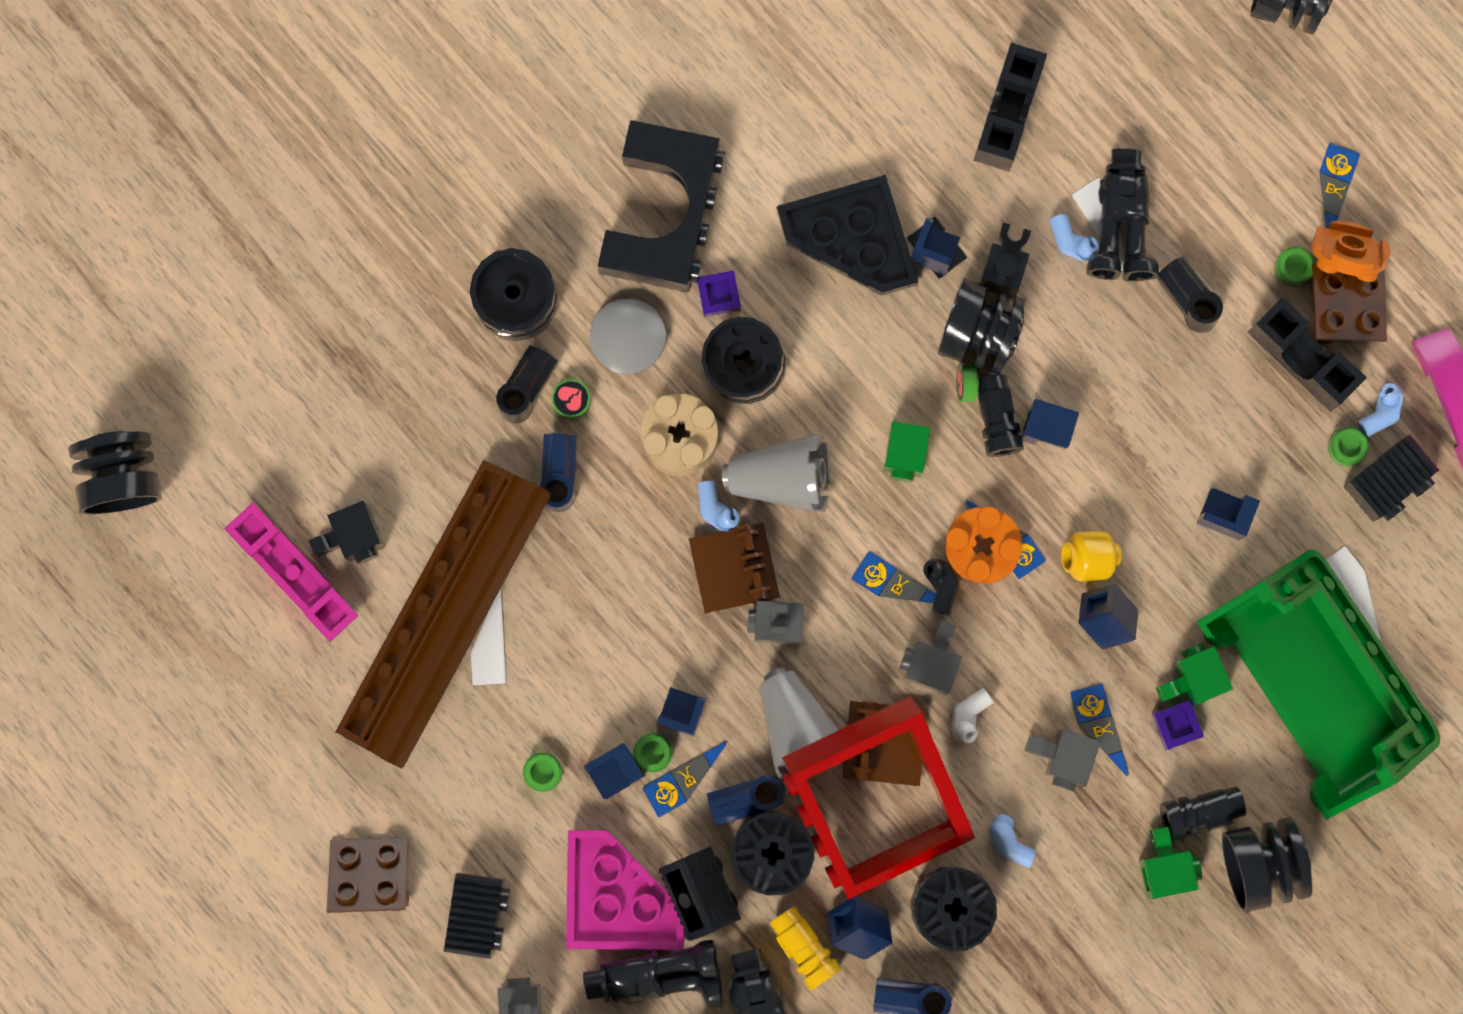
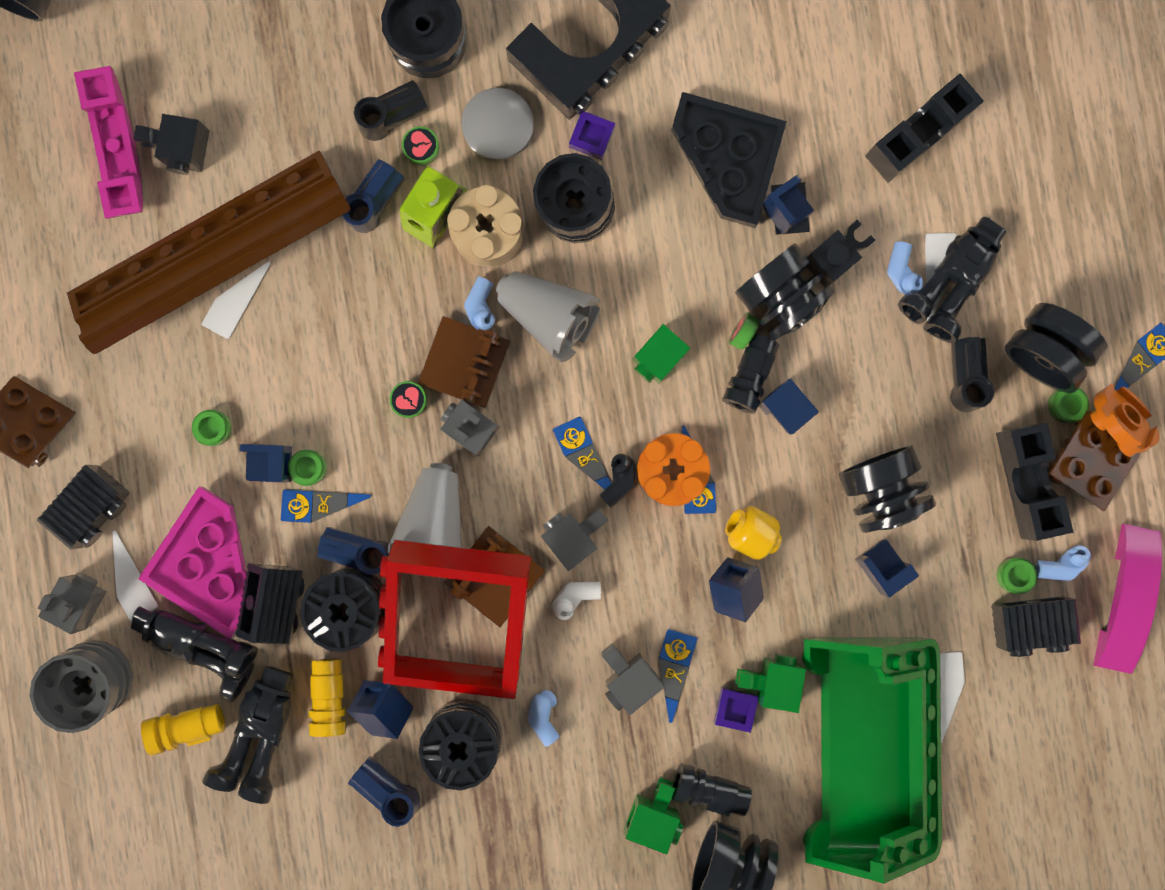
camera: 30 degrees right, 5 degrees up
dark blue panel [656,687,707,737] -> none
none -> white sticker [112,531,158,622]
none -> tile [390,381,427,418]
none -> lime torso [400,166,468,249]
none -> black wheel [838,445,937,533]
none -> black wheel [1005,303,1108,394]

